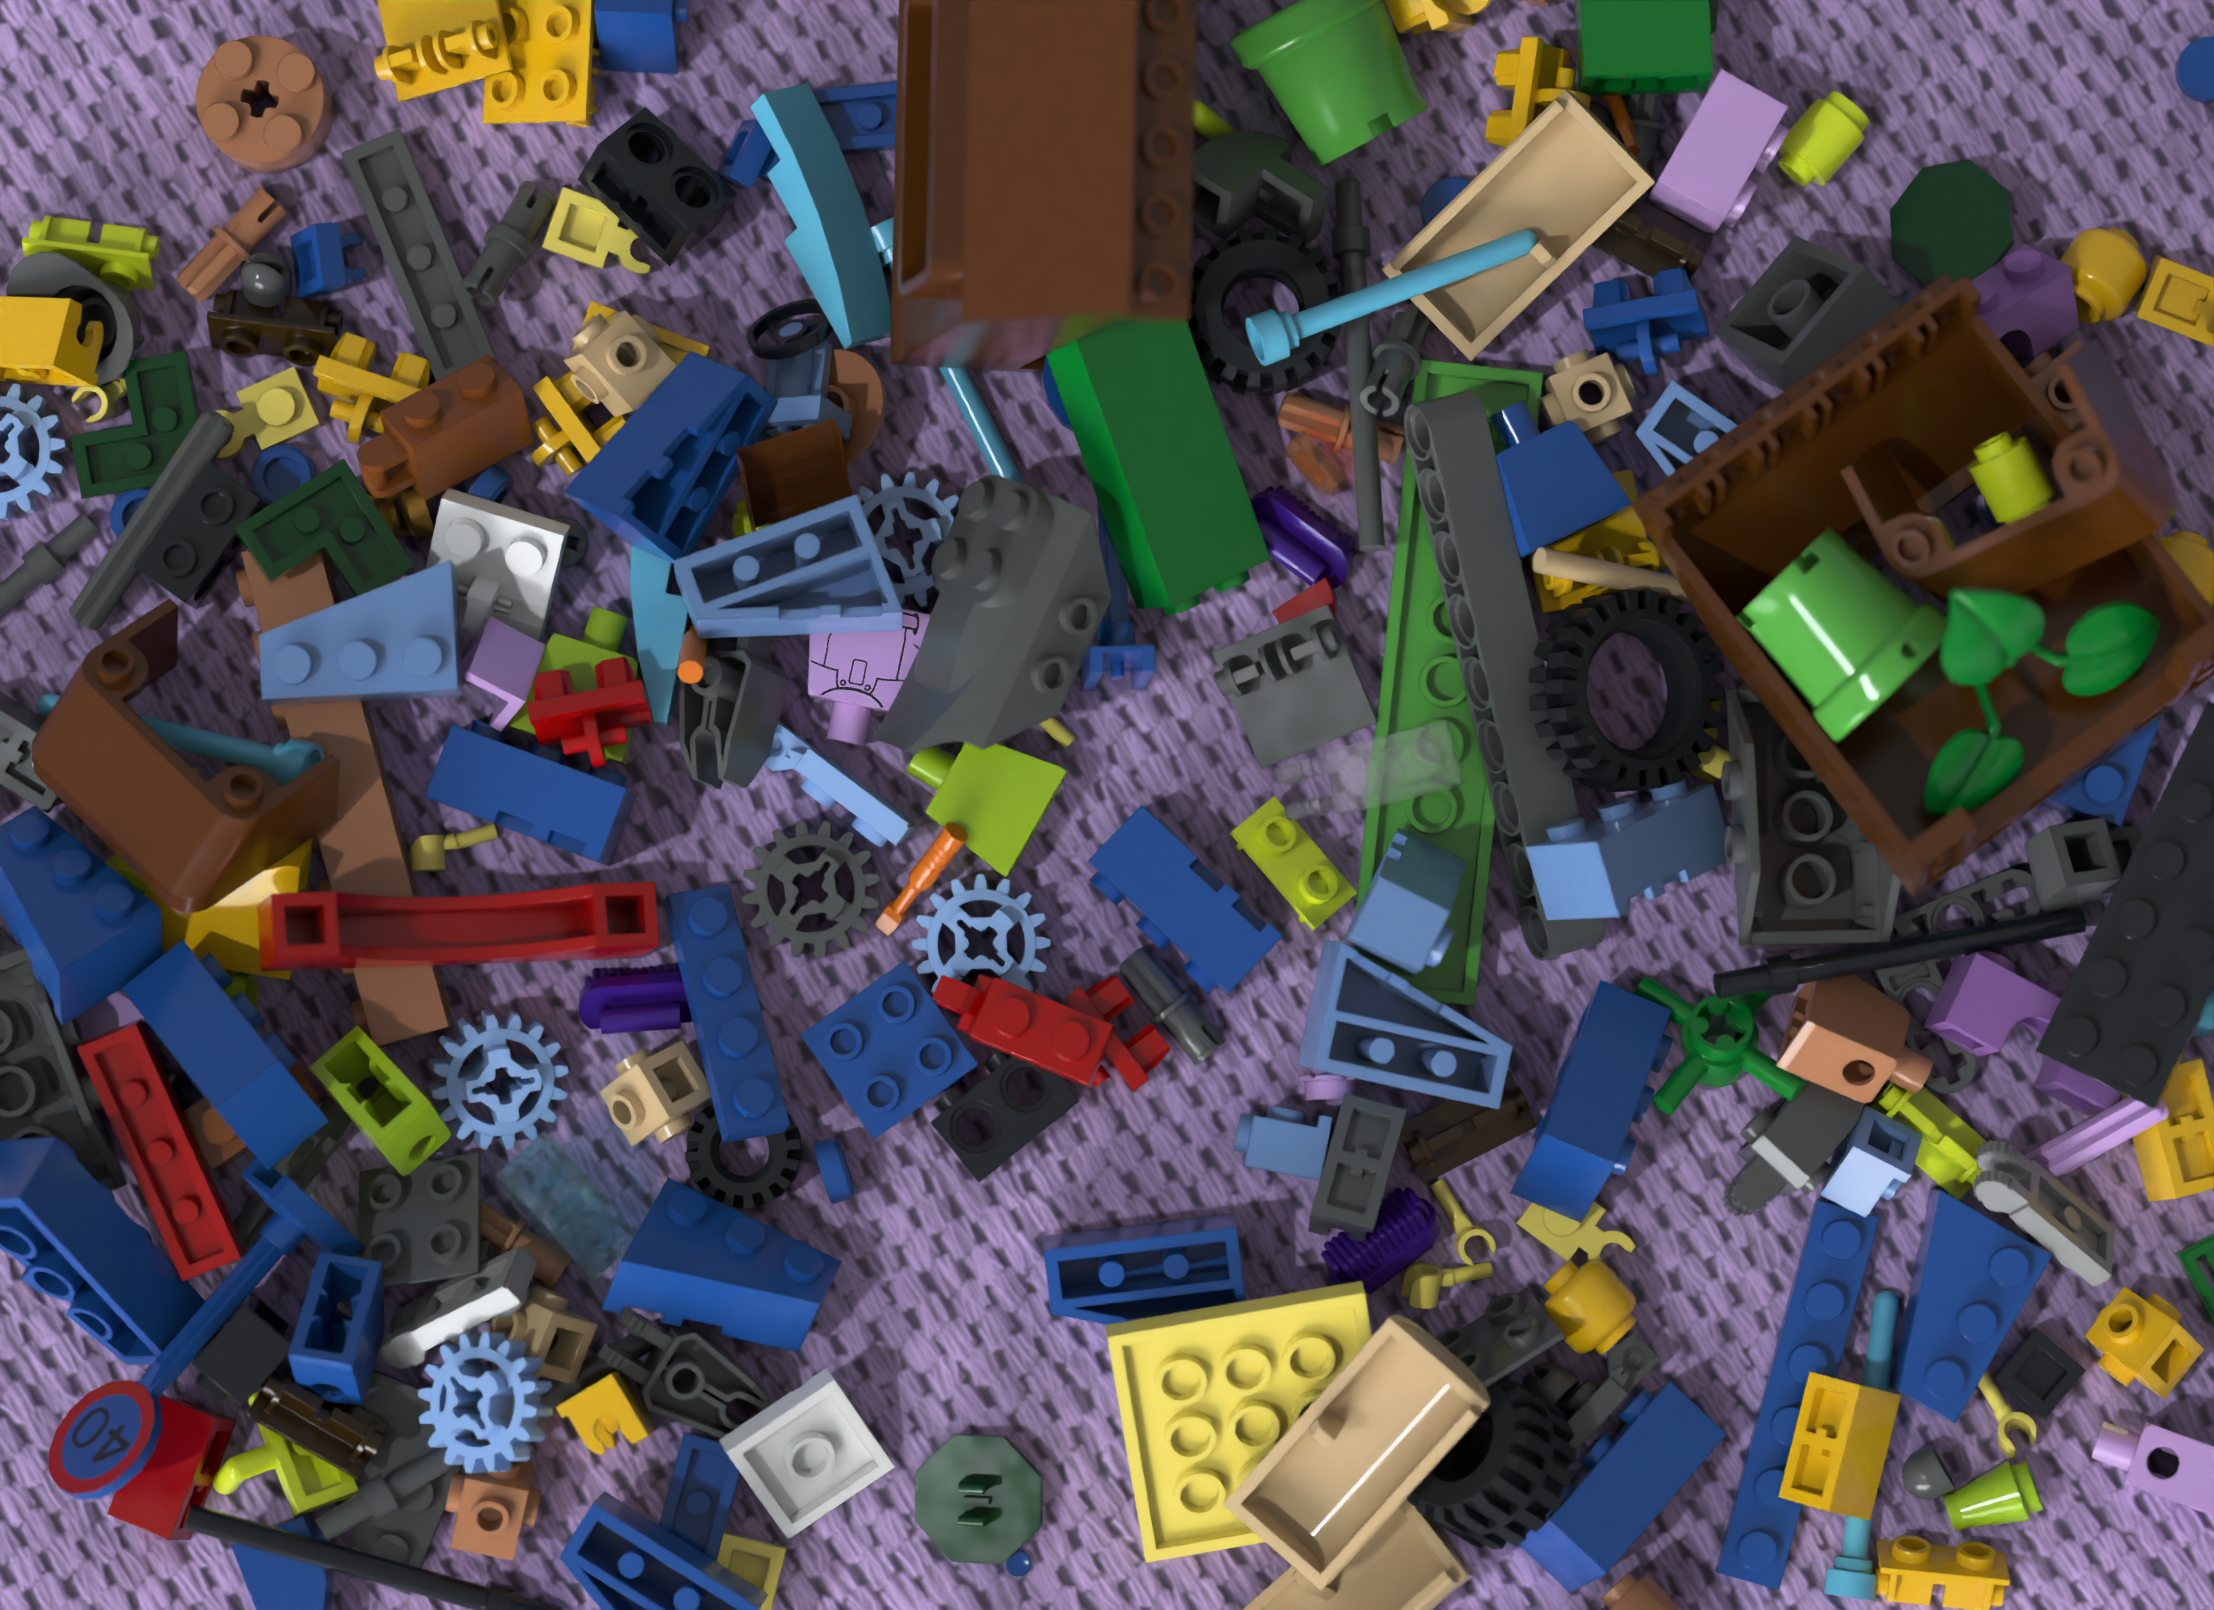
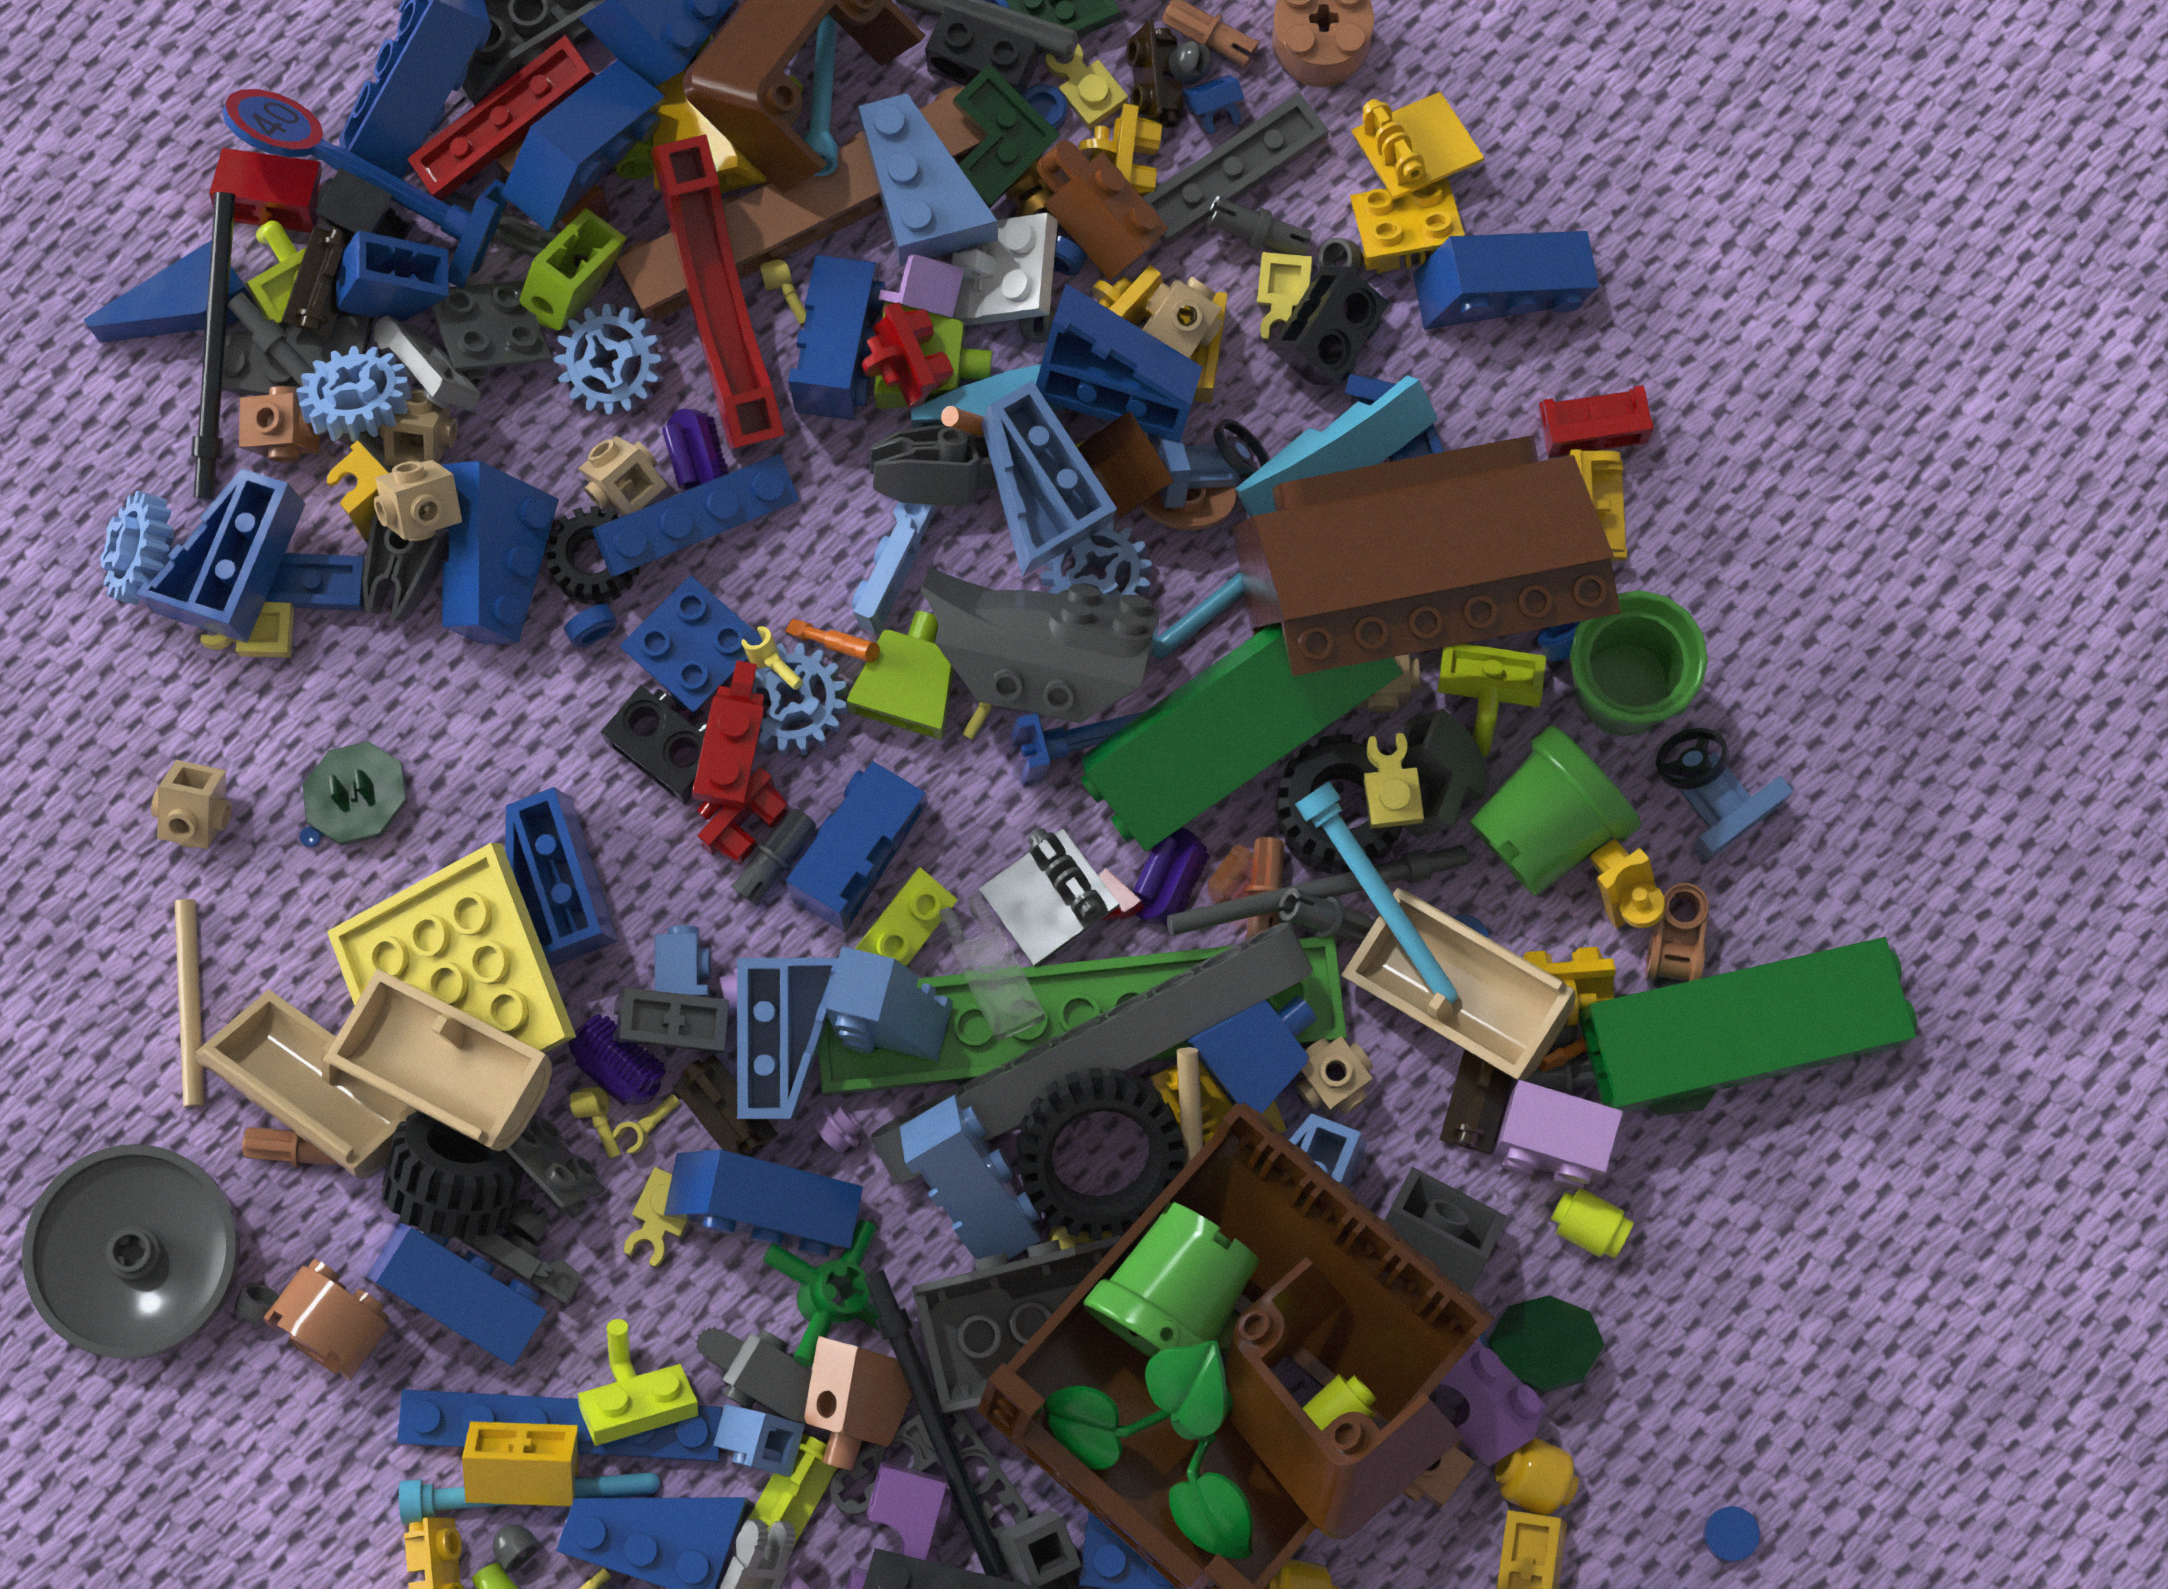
camera: 80 degrees right, 10 degrees down
nougat axle [481,1200,574,1290] -> none
clear light blue slope [496,1131,636,1283] -> none
white hinge [719,1367,895,1540] -> none
dark grey gear [742,820,881,959] -> none
lavender torso [808,609,931,747] -> none
yellow head [1542,1259,1637,1355] -> none
blue hips [1583,267,1709,376] -> none
none -> tan brick [374,460,462,541]
none -> neon yellow plate [578,1319,698,1446]
none -> light yellow hand [741,626,803,690]
none -> lavender plate [813,1105,862,1154]
none -> dark grey hinge [1318,238,1363,273]
none -> light yellow plate [1364,733,1424,829]

